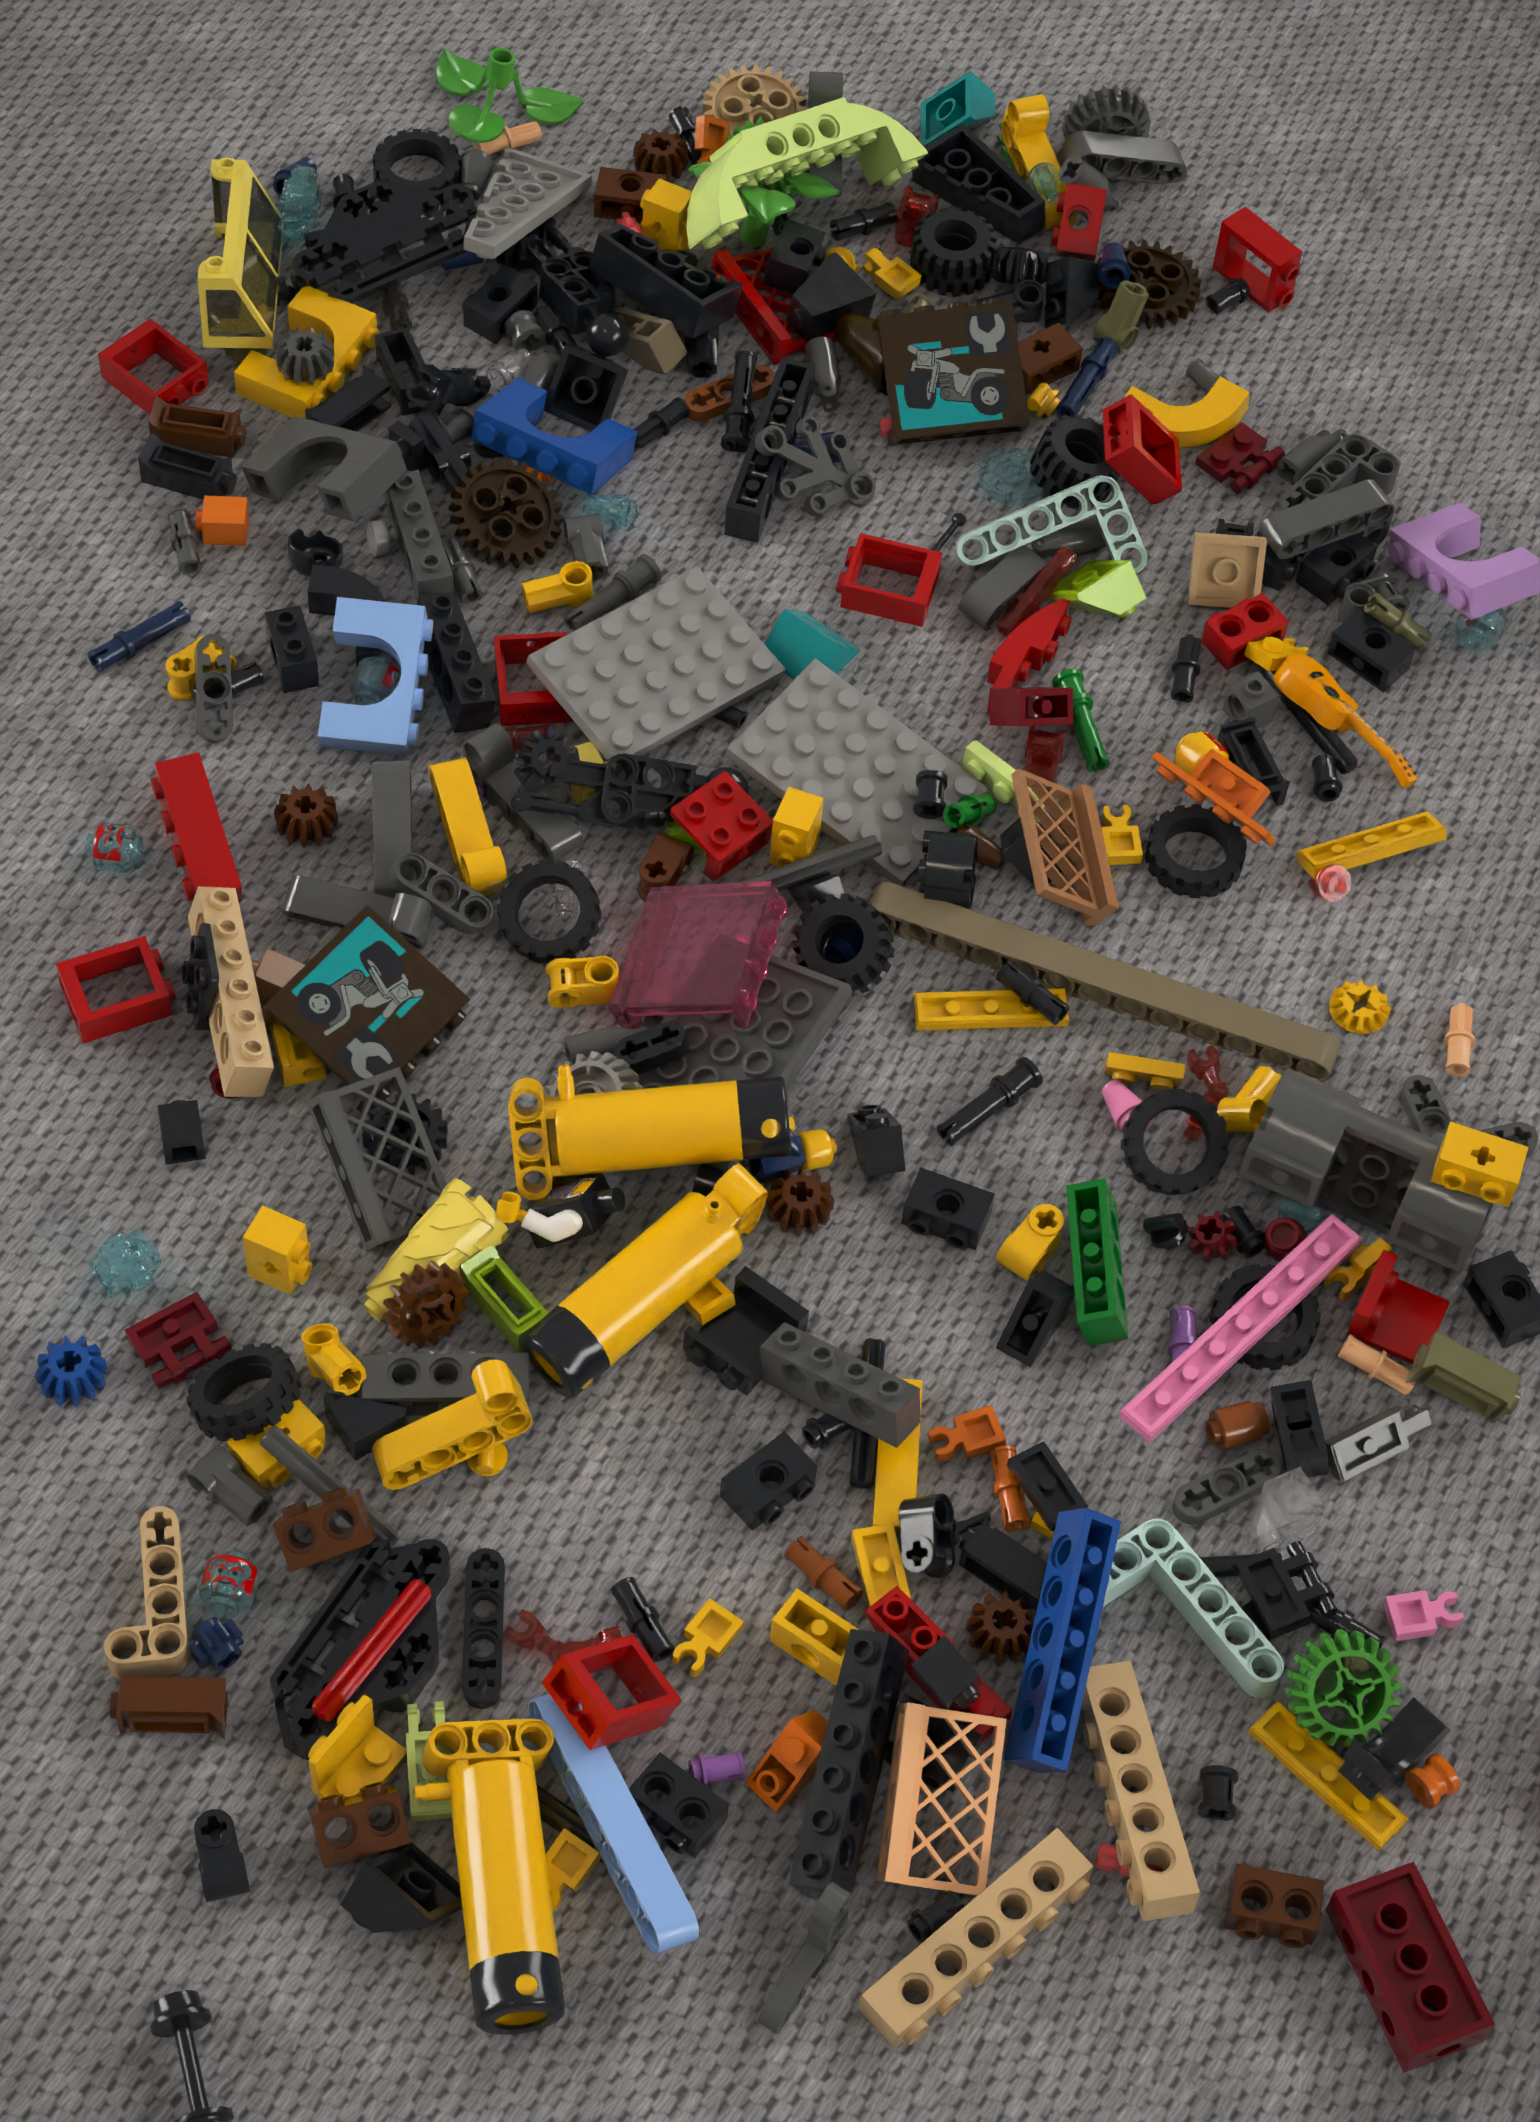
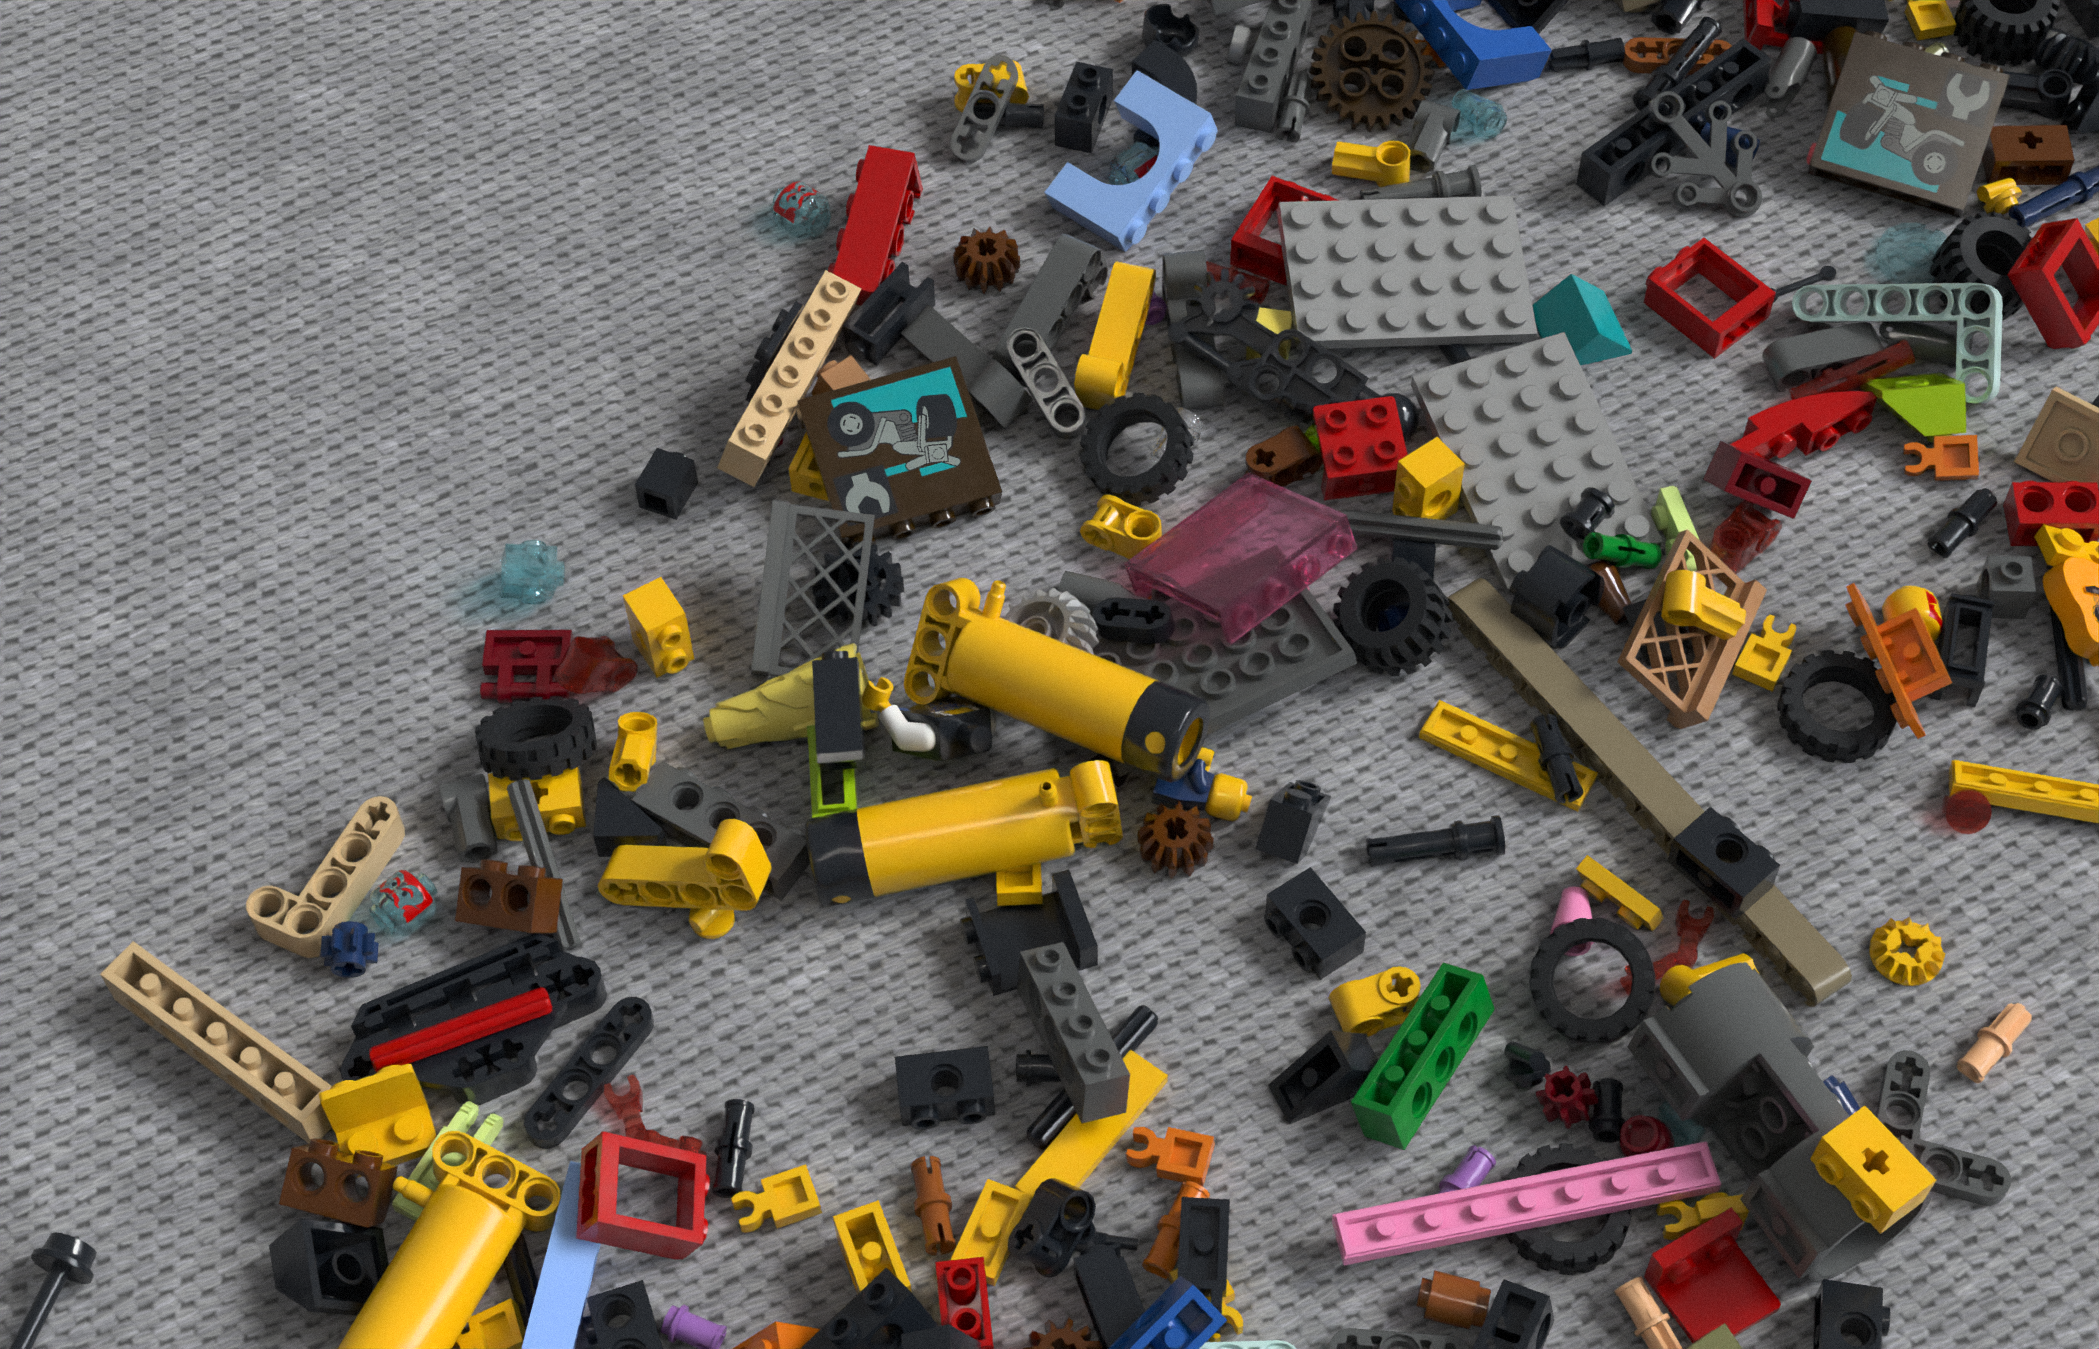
camera: 40 degrees right, 0 degrees up
blue gear [35,1335,107,1408] -> none
red window [56,936,176,1044] -> none
dark blue pin [87,601,191,672] -> none
reddish brown window [110,1676,228,1740] -> none
black piece [194,1809,251,1903] -> none
reddish brown gear [382,1261,470,1349] -> none
black brick [417,591,496,733] -> none
green pin [1052,669,1110,772] -> none
none -> tan brick [100,941,332,1144]
none -> clear red piece [554,636,638,694]
none -> black slope [812,651,866,772]
none -> black window [843,262,935,366]
none -> yellow piece [1661,570,1746,640]
none -> black brick [1667,806,1780,920]
none -> orange plate [1903,435,1979,481]

